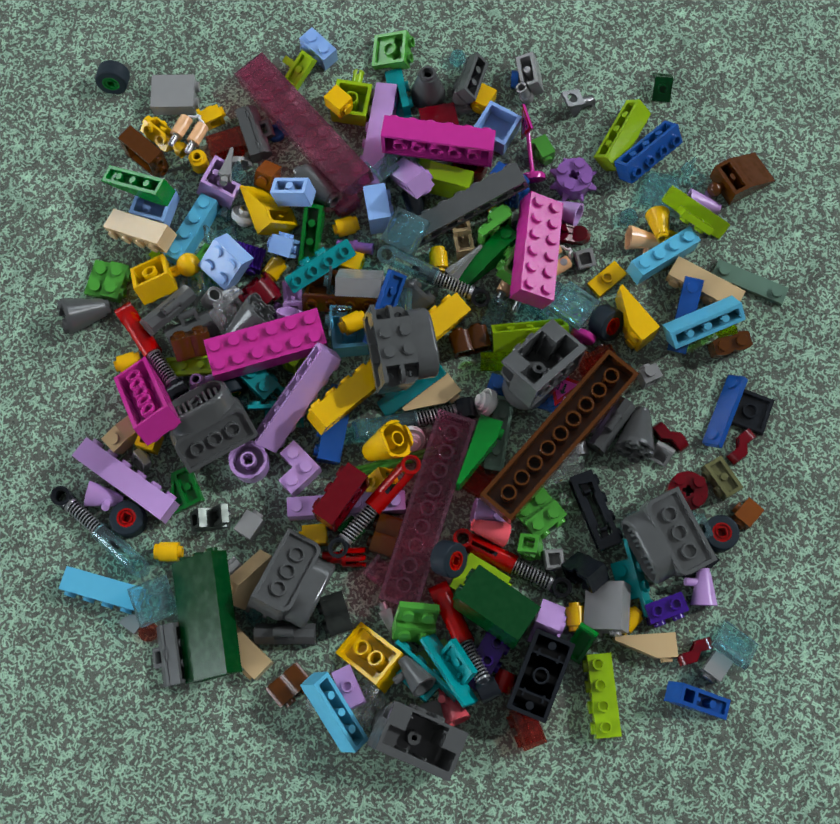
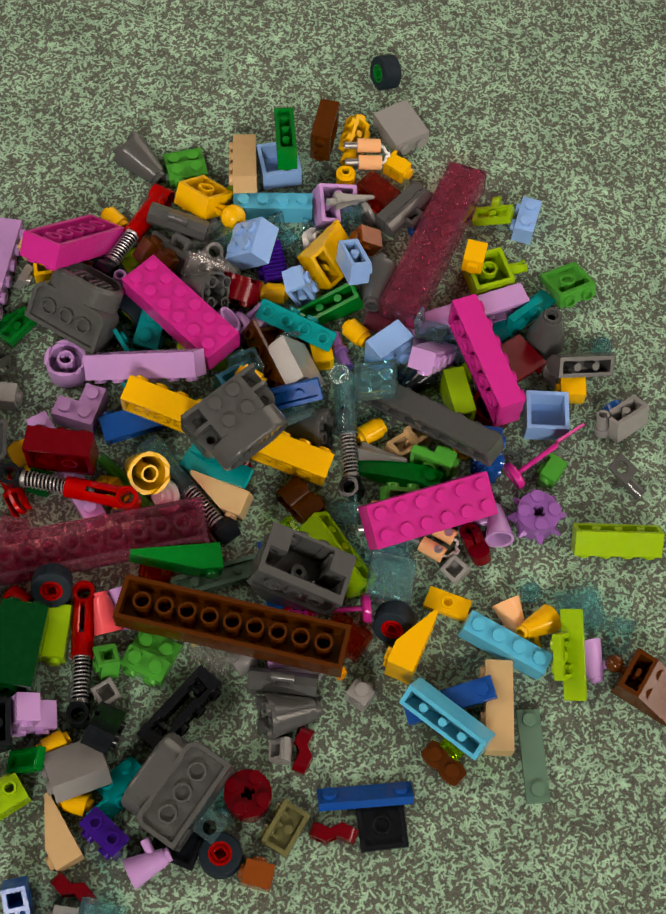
camera: 55 degrees right, 10 degrees down
reddish brown brick [366,513,404,559] -> none
white plate [474,388,498,416] -> none
blue brick [614,120,683,184] -> none

